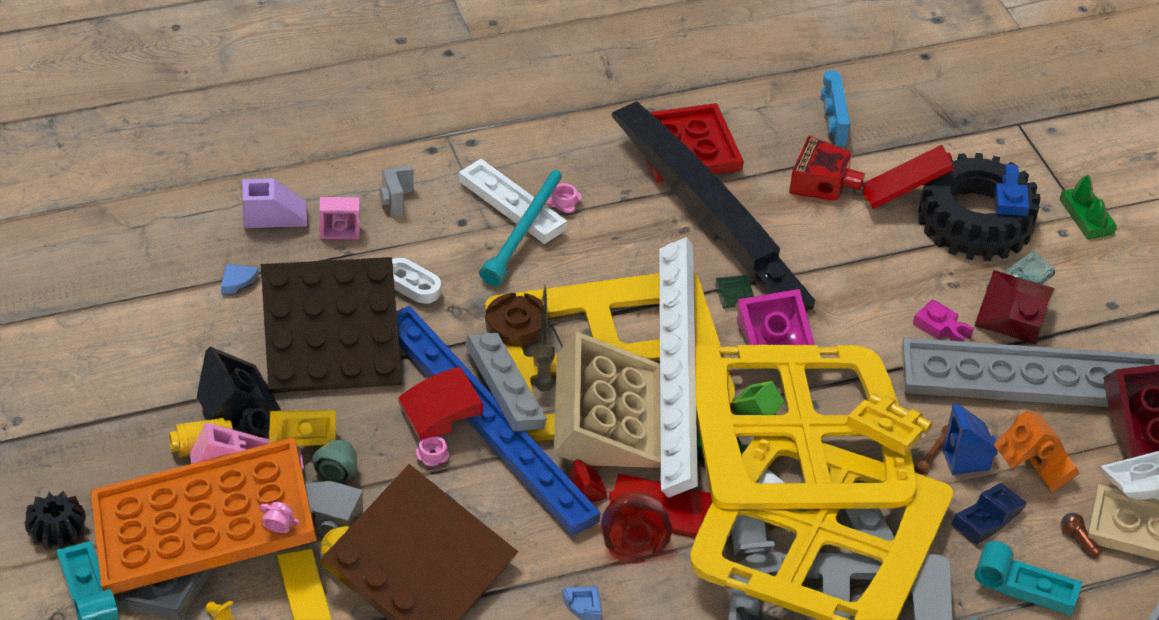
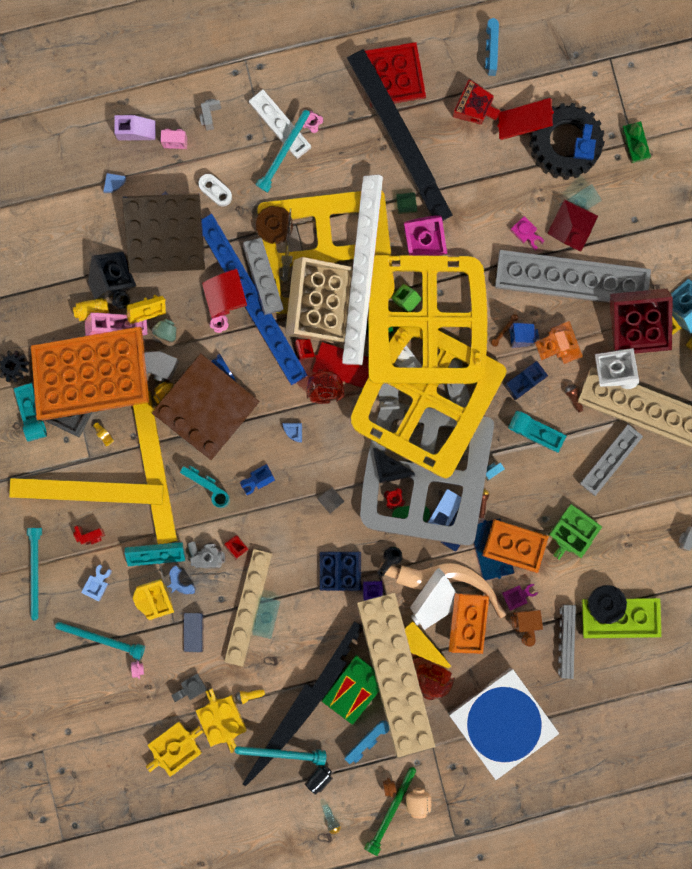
camera: 10 degrees right, 40 degrees up
bright pink plate [259,502,299,533] -> none
yellow plate [846,393,933,456] -> none

